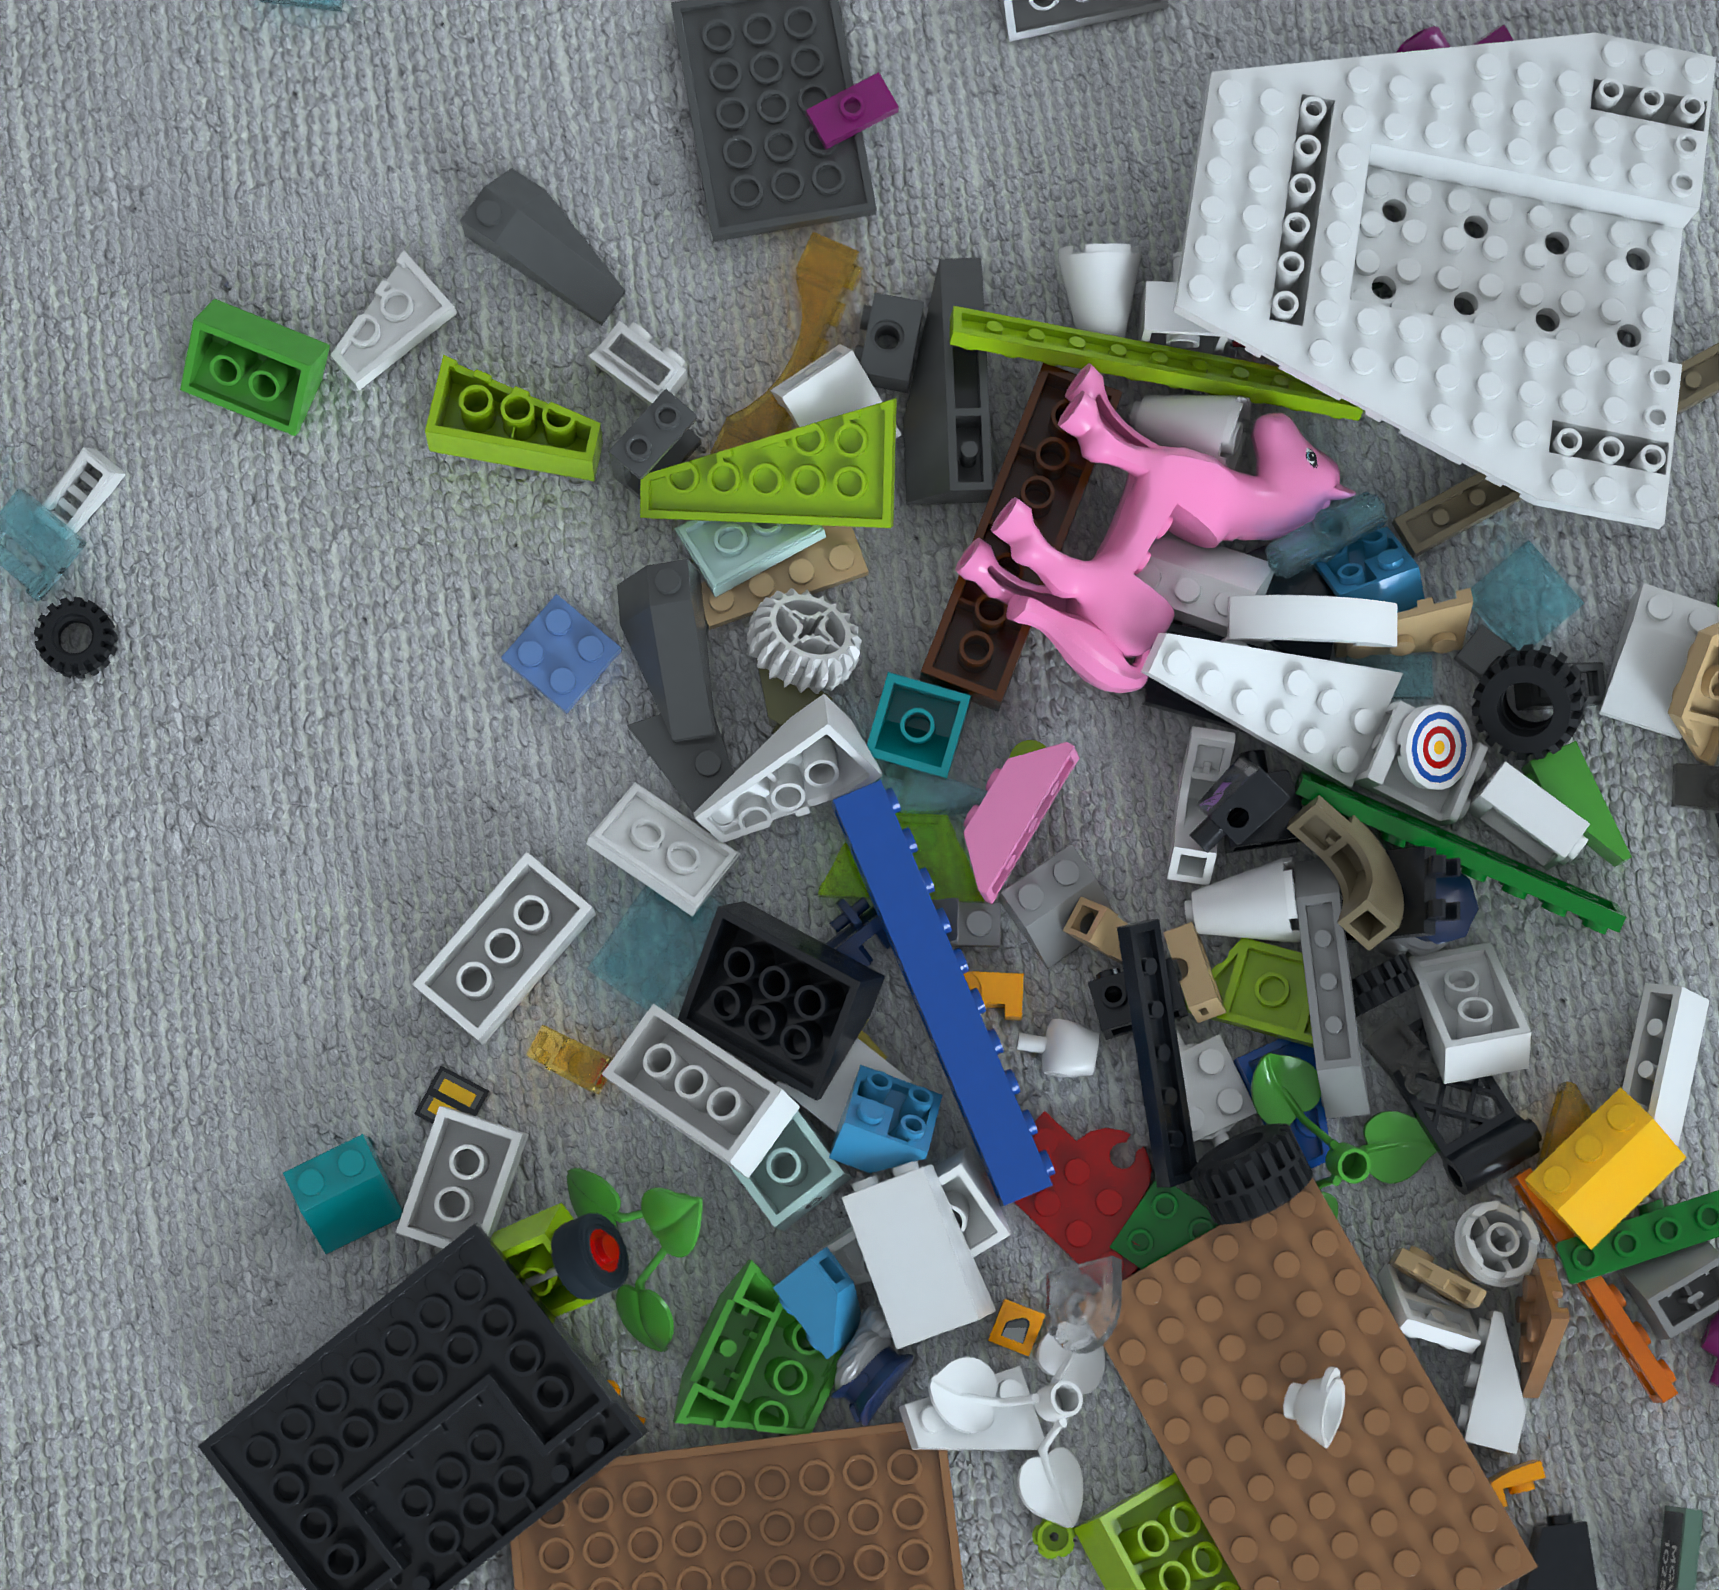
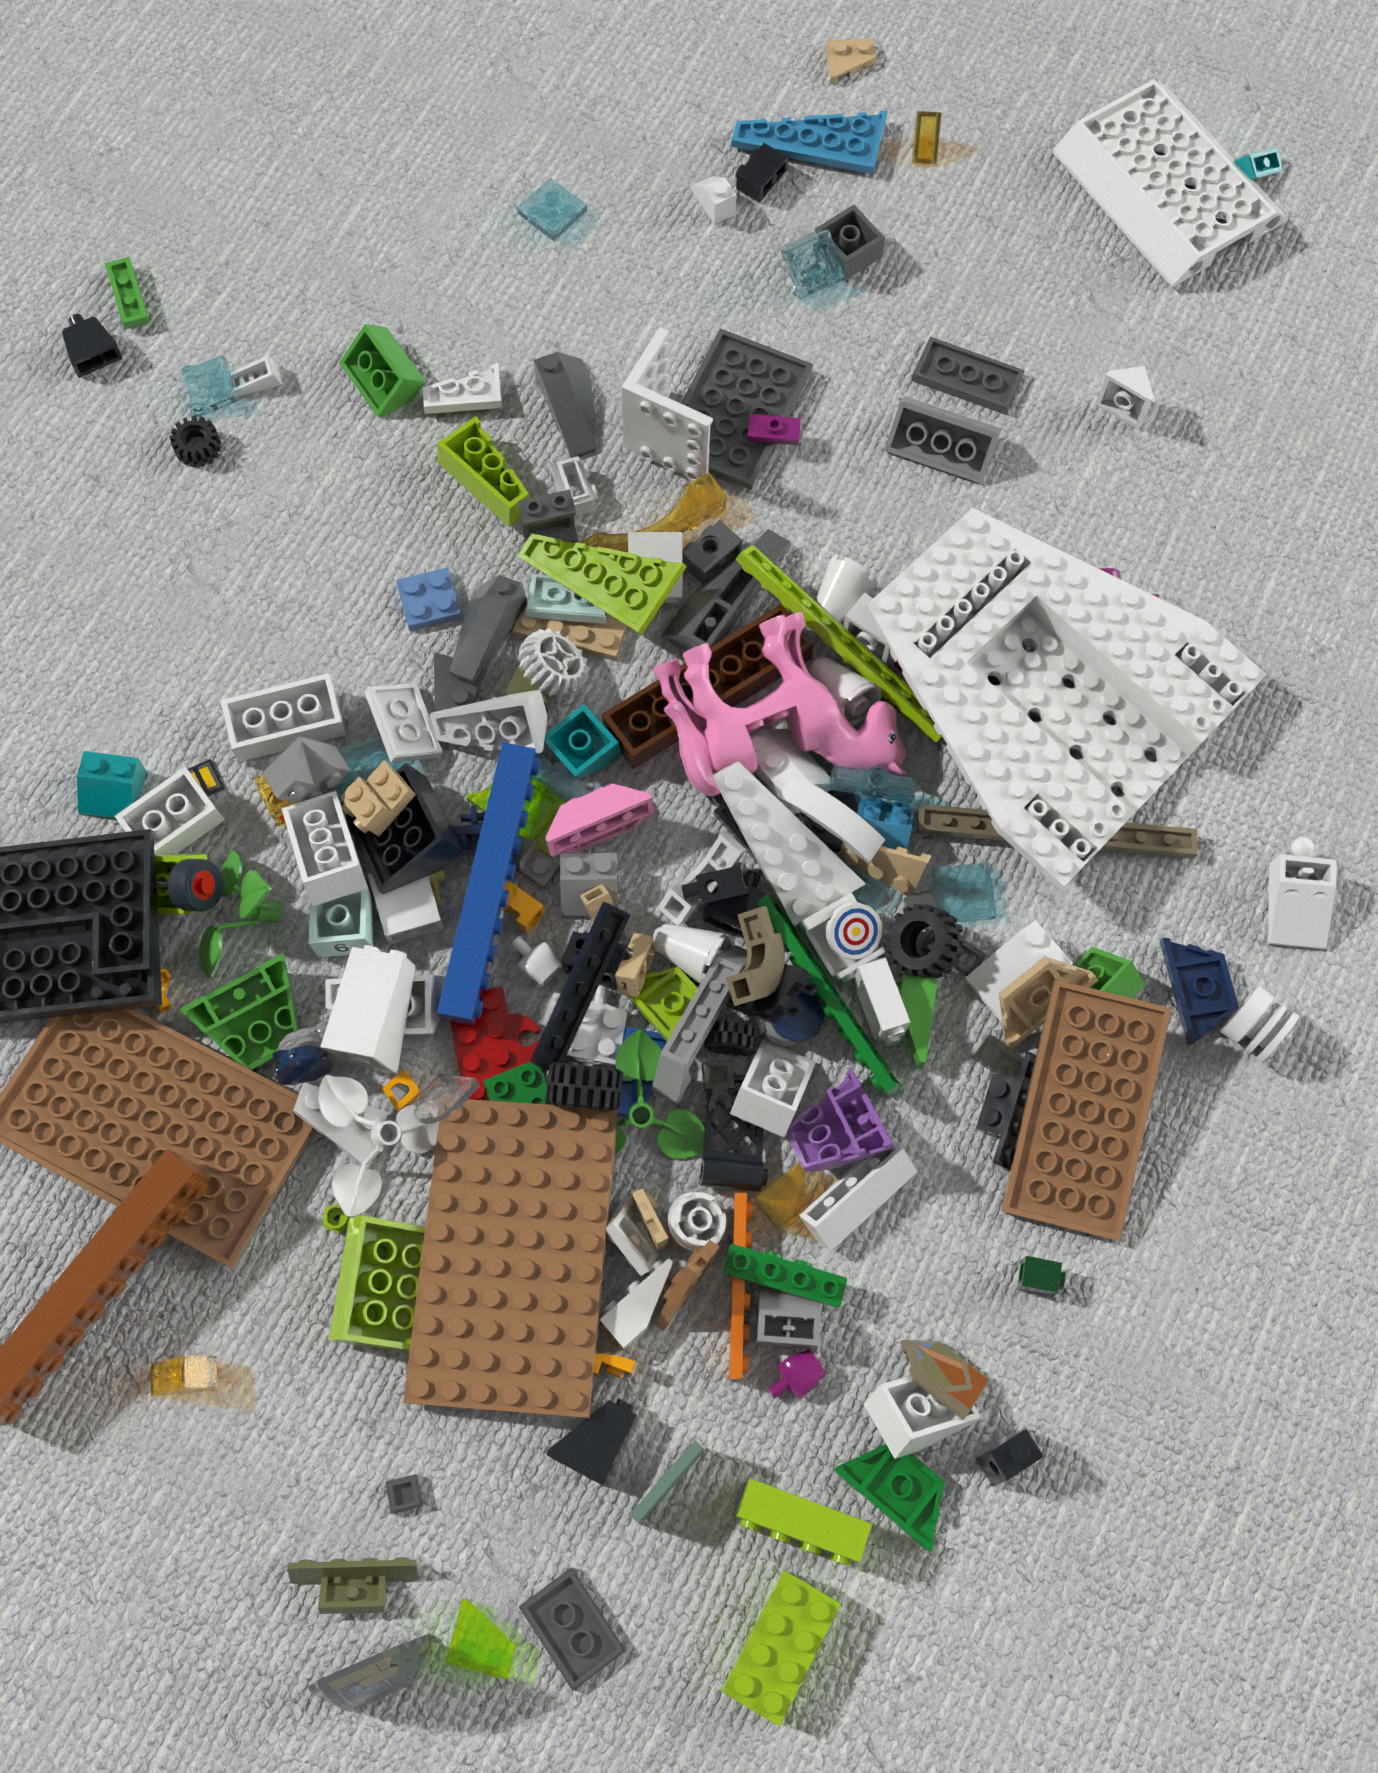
camera: 35 degrees right, 10 degrees down
dark azure slope [773,1247,861,1359] -> none
dark azure slope [829,1065,943,1173] -> none
white piece [1283,1366,1345,1448] -> none
yellow slope [1525,1087,1686,1250] -> none
none -> light grey slope [263,736,350,803]
none -> tan plate [340,760,416,836]
none -> white bracket [622,327,713,485]
none -> medium lavender wedge [787,1068,895,1172]

